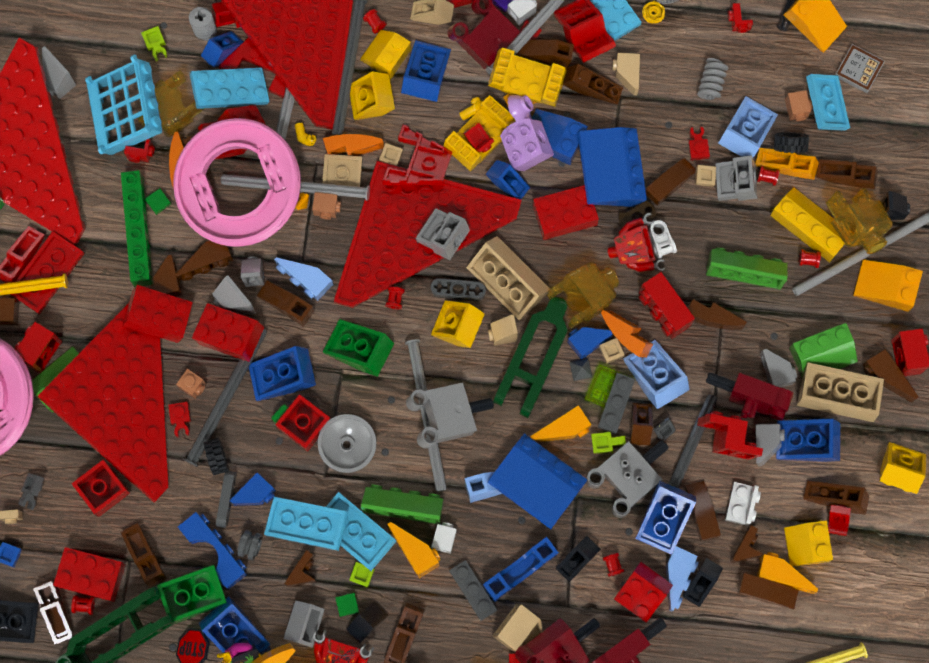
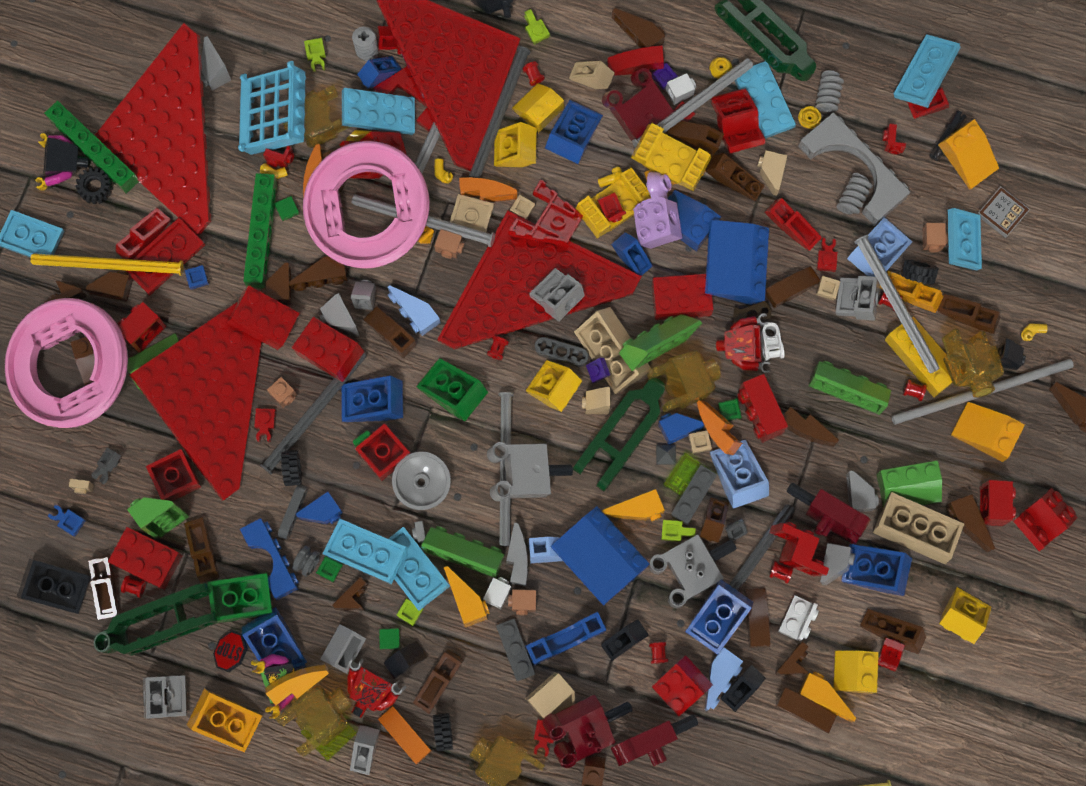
camera: 10 degrees right, 0 degrees up
none -> bright green slope [127,497,189,540]
none -> blue plate [185,265,209,290]
none -> yellow arm [260,163,288,179]
none -> green tile [316,556,343,583]
none -> yellow arm [346,130,371,141]
none -> light grey plate [412,521,426,544]
none -> light grey slope [506,523,527,587]
none -> nougat brick [508,590,536,615]
none -> dark purple plate [586,358,610,383]
none -> bright green slope [619,314,702,371]
none -> green tile [718,399,742,421]
none -> red slope [764,198,822,251]
none -> red bush [769,561,793,584]
none -> light grey arch [798,113,910,226]
none -> light grey axle [854,235,939,373]
none -> yellow arm [1021,323,1047,341]

